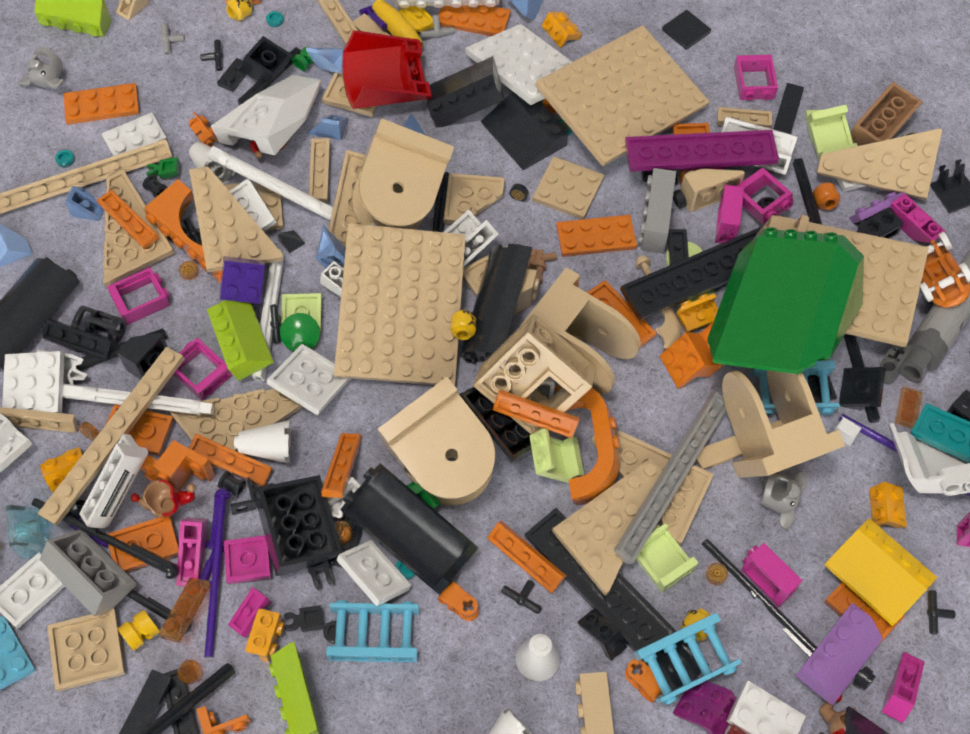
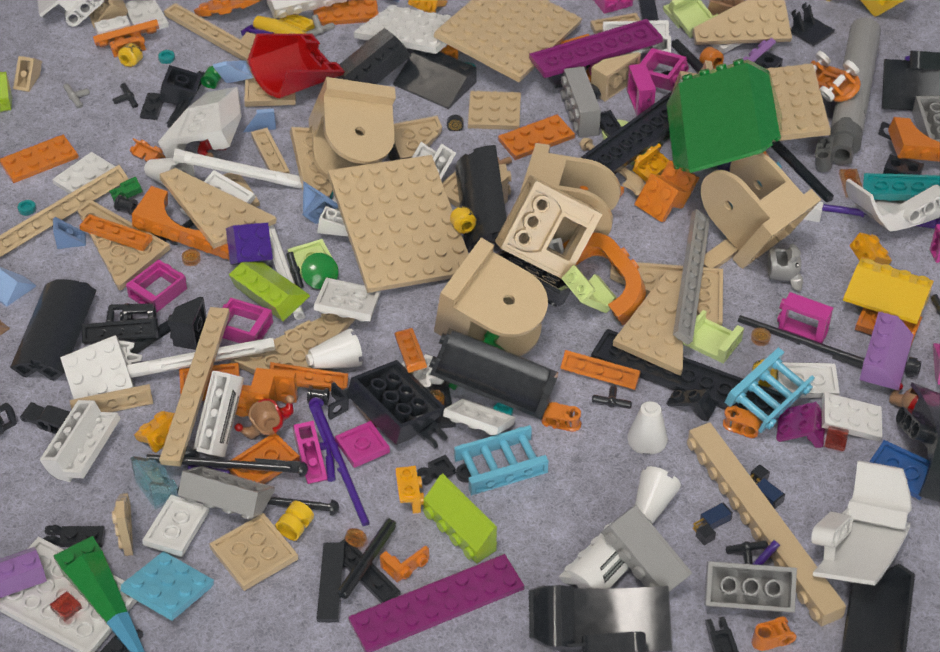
camera: 20 degrees left, 15 degrees down
clear orange tile [78,422,99,441] -> none
clear orange plate [158,578,211,643] -> none
dark pink plate [228,587,271,637] -> none
black slope [277,230,305,254] -> none
orange tile [492,390,579,438] -> none
black tile [839,367,886,407] -> none
dark pink slope [891,193,946,243] -> none
none -> white plate [777,362,840,398]

